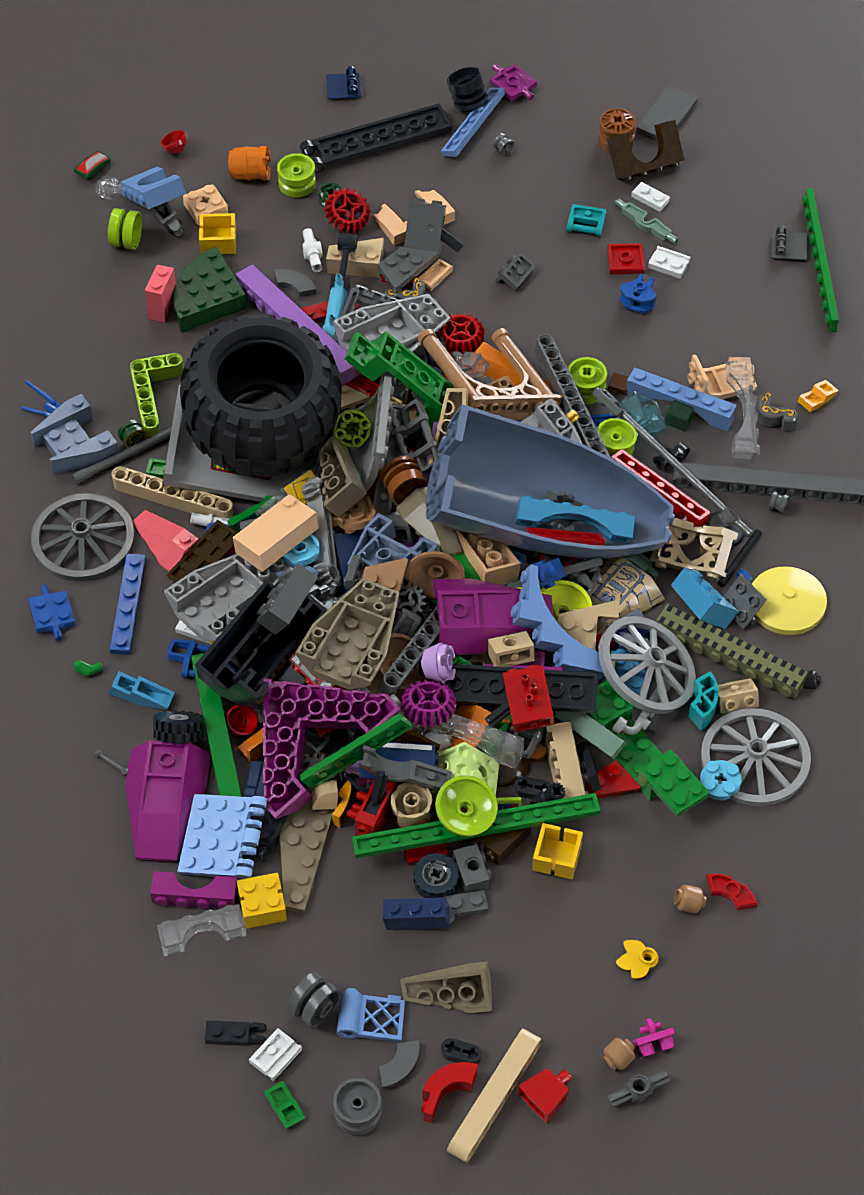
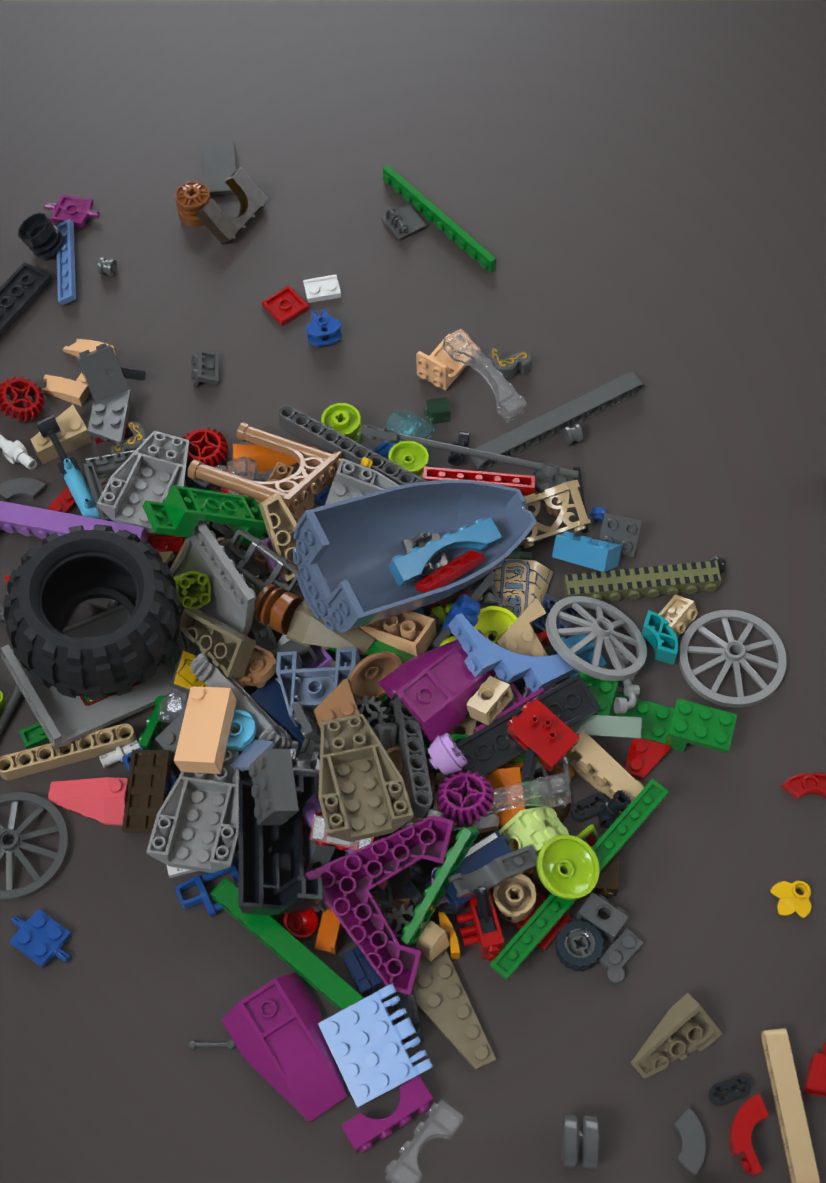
camera: 35 degrees left, 5 degrees up
green arm [73,660,103,677] -> none
dark azure slope [108,671,175,710] -> none
plate [110,554,146,655] -> none
black wheel [153,710,204,744] -> none
yellow piece [237,873,287,929] -> none
medium blue piece [337,988,405,1043] -> none
dark blue brick [382,897,450,930] -> none
light nougat tile [419,258,453,291] -> none
yellow piece [532,823,583,880] -> none
teal plate [566,204,607,237] -> none
black hinge [577,742,601,792] -> none
reddish brown tile [608,372,629,395] -> none
sand green piece [615,198,679,245] -> none
medium blue arch [626,367,737,432] -> none
white plate [631,182,670,212] -> none
medium nougat head [674,885,706,914] -> none
medium azure plate [700,760,741,800] -> none
light yellow dish [752,567,827,635] -> none
light orange slope [797,380,839,412] -> none

